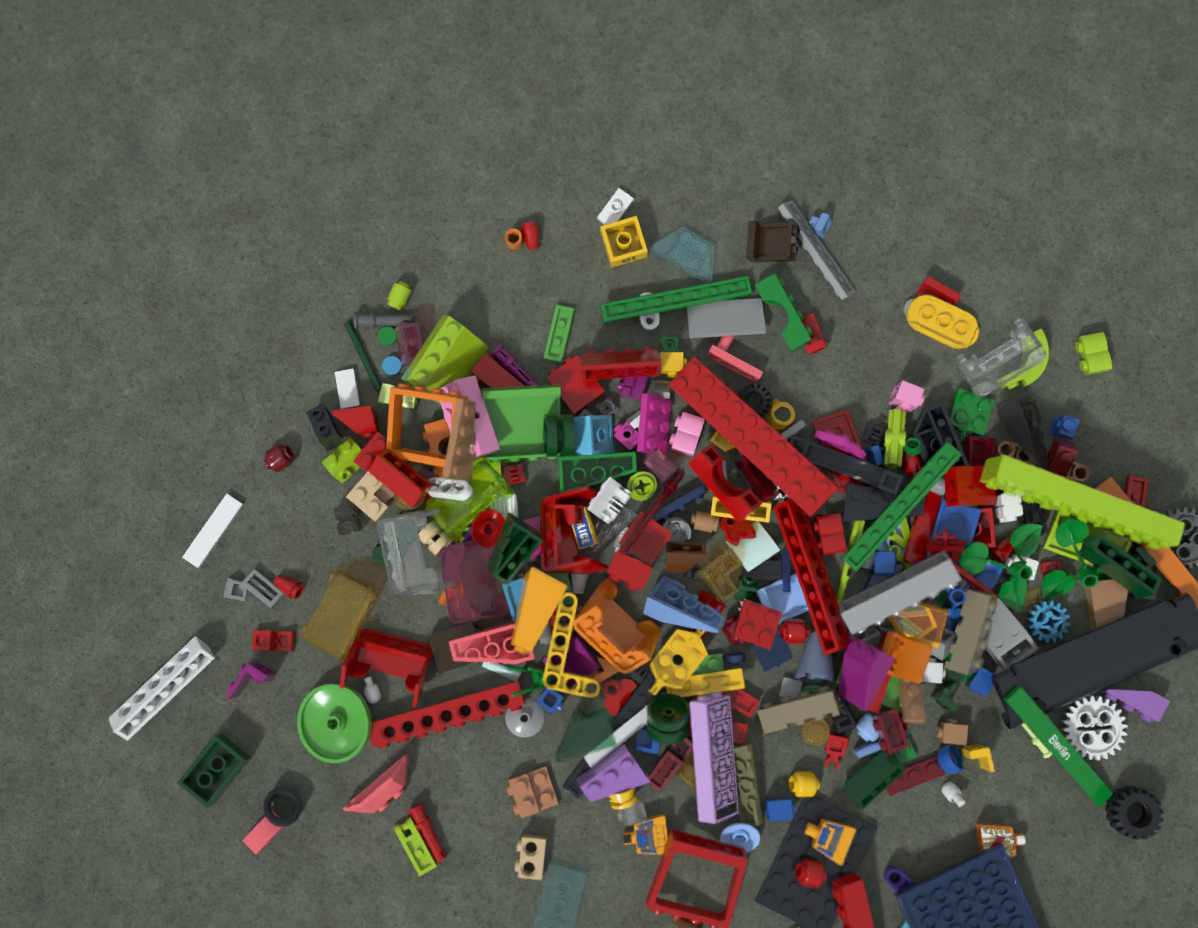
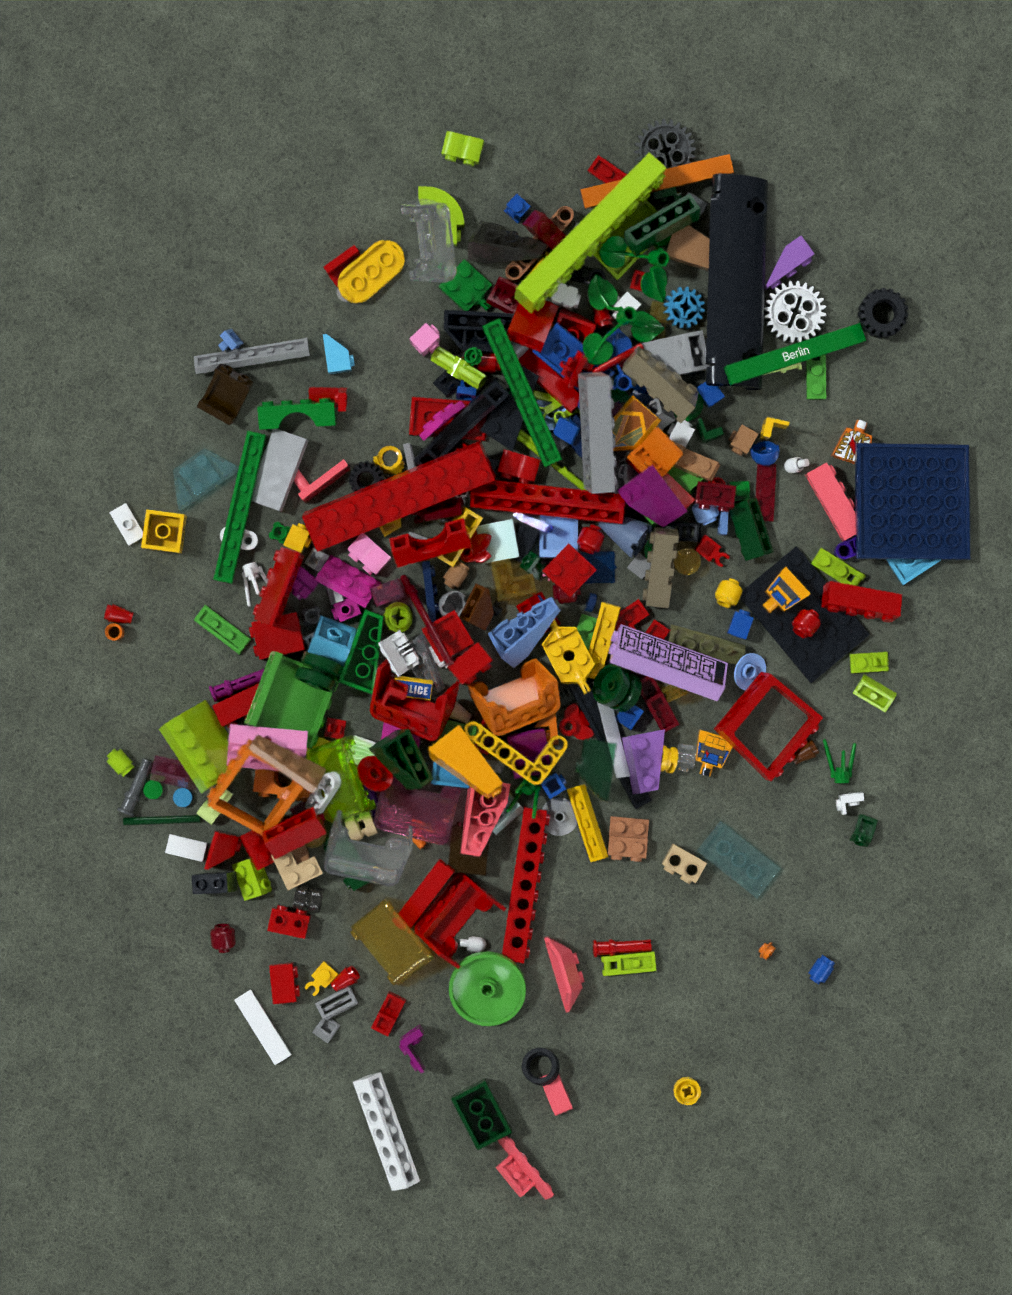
camera: 70 degrees left, 5 degrees up
none -> white plant [241,562,268,606]
none -> red brick [267,905,311,939]
none -> red brick [269,962,300,1004]
none -> yellow plate [305,961,338,996]
none -> medium azure slope [323,334,355,374]
none -> red tile [395,859,455,930]
none -> coral bracket [495,1136,554,1200]
none -> yellow plate [567,784,608,862]
none -> coral brick [805,462,856,542]
none -> bright green plate [806,355,826,400]
none -> lime plate [811,548,866,586]

